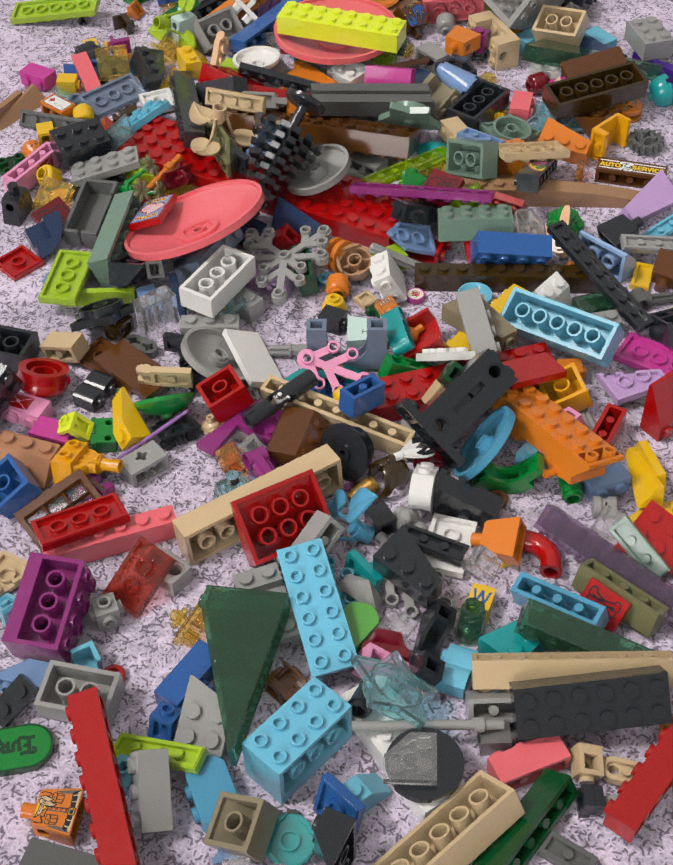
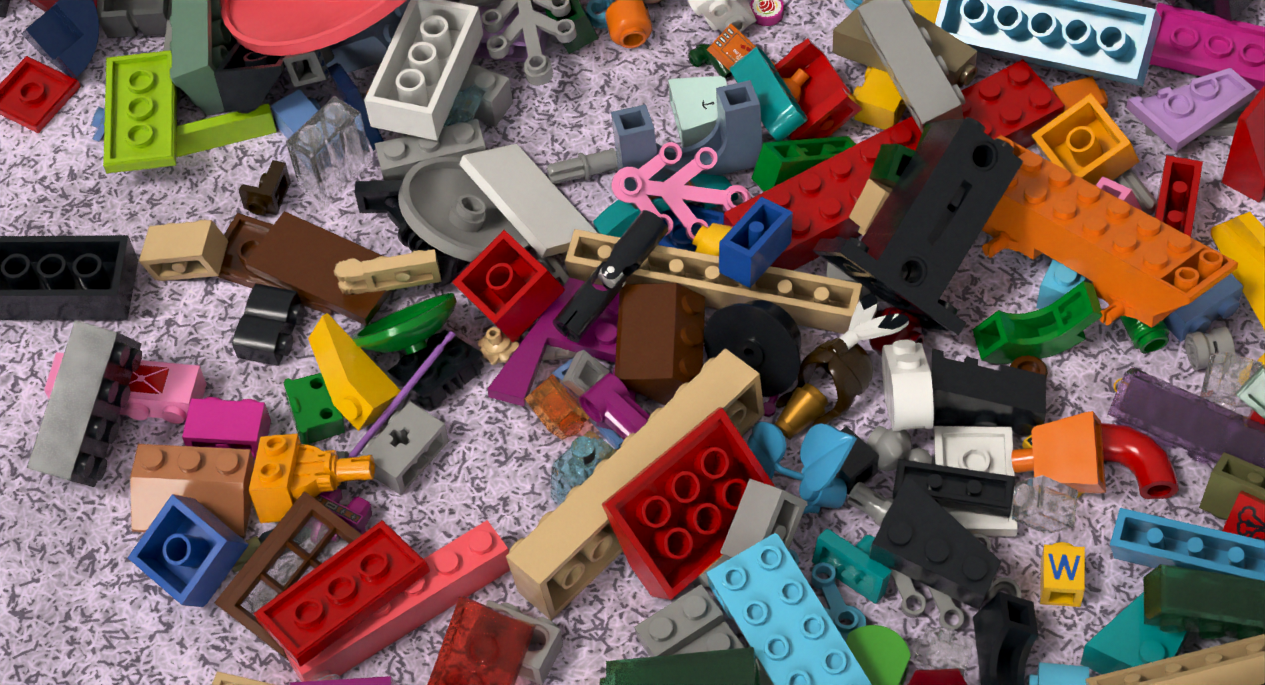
camera: 10 degrees left, 10 degrees up
red piece [18,358,71,398] -> none
neon yellow bracket [57,411,94,442] -> none
black plate [70,297,141,332] -> none
dark grey beam [125,334,159,359] -> none
black brick [318,304,348,336] -> none
yellow cone [321,293,347,311] -> none
light grey slope [337,573,385,611] -> none
tan tile [353,290,379,311] -> none
white plate [416,347,476,361] -> none
dark azure dish [453,406,516,481] -> none
clear green plant [454,597,487,647] -> none
red tile [502,352,567,390] -> none

